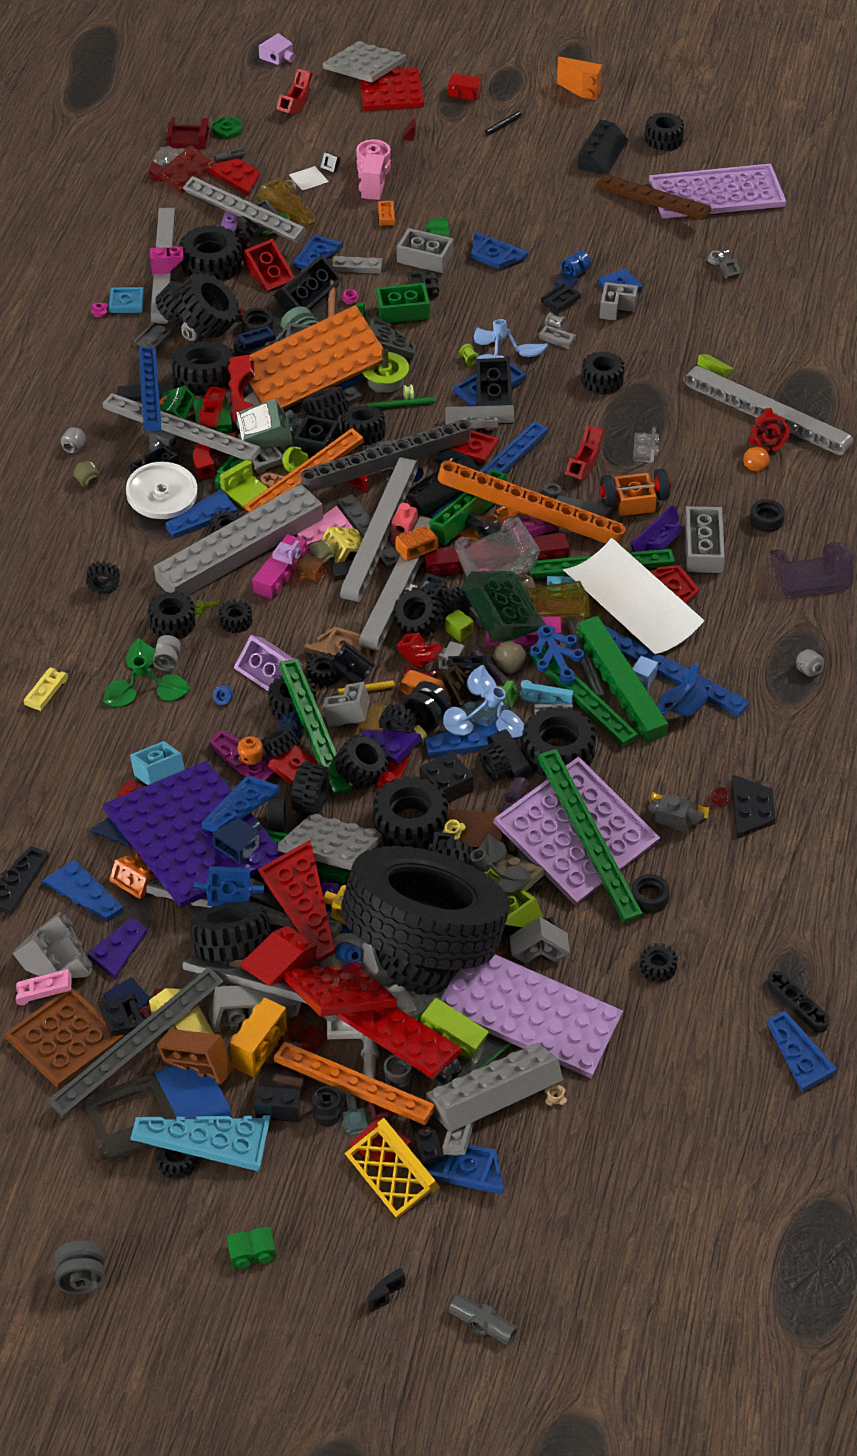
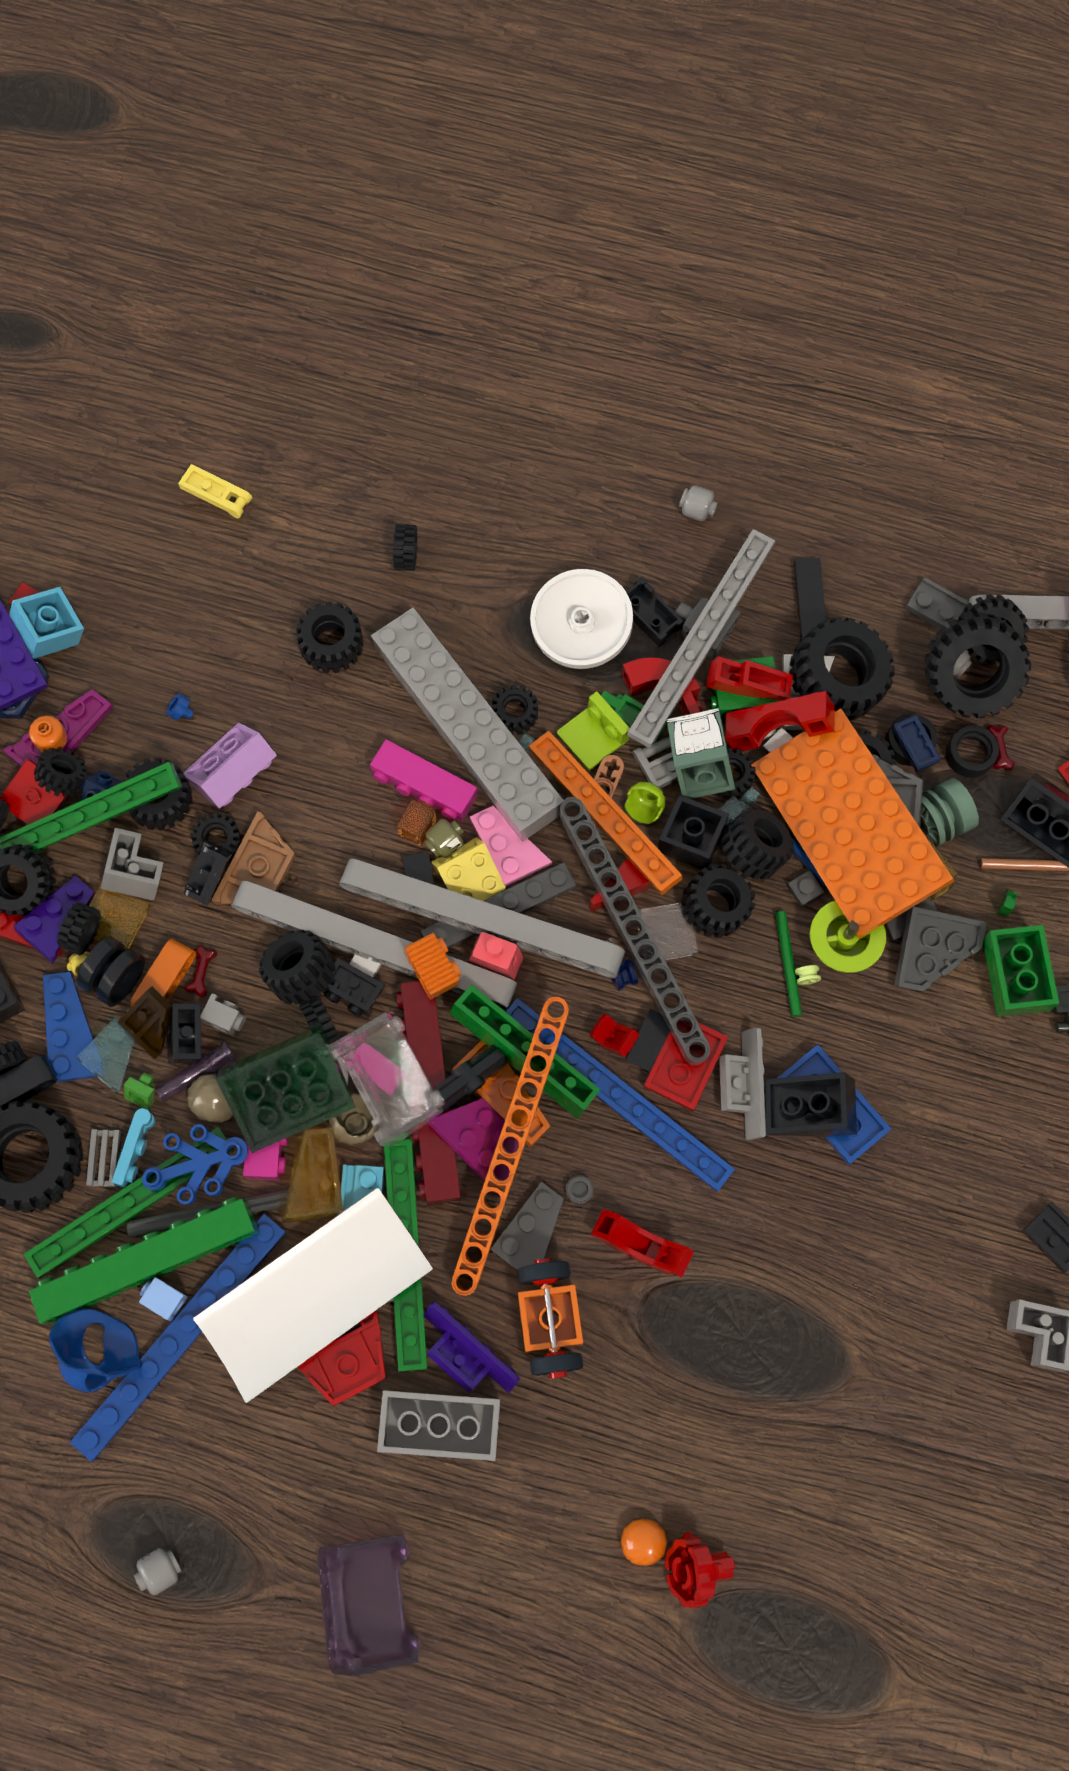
camera: 90 degrees right, 25 degrees up
olive head [74,461,100,487] -> none
dark pink plate [91,303,108,318] -> none
green plant [103,638,190,707] -> none
dark azure plate [109,287,144,313] -> none
blue plate [138,347,161,432] -> none
light grey wheel [153,635,181,671] -> none
green torso [160,386,195,419] -> none
blue wing [165,489,237,539] -> none
clear neon green hand [194,599,219,614] -> none
black tyre [218,599,252,633] -> none
lavender bracket [272,540,302,565] -> none
yellow bar [338,680,395,695] -> none
dark pink plate [342,289,359,304] -> none
red brick [396,633,443,668] -> none
black slope [406,455,480,515] -> none
light blue plant [443,665,524,738] -> none
lime brick [445,609,474,643] -> none
lime bush [459,344,479,366] -> none
light blue plant [474,319,548,359] -> none
light grey tile [539,325,576,349] -> none
light grey bush [545,312,566,330] -> none
black tyre [581,351,625,394] -> none
clear bracket [633,427,659,463] -> none
light grey beam [684,366,853,455] -> none
lime slope [697,354,734,378] -> none
black tyre [750,499,785,532] -> none

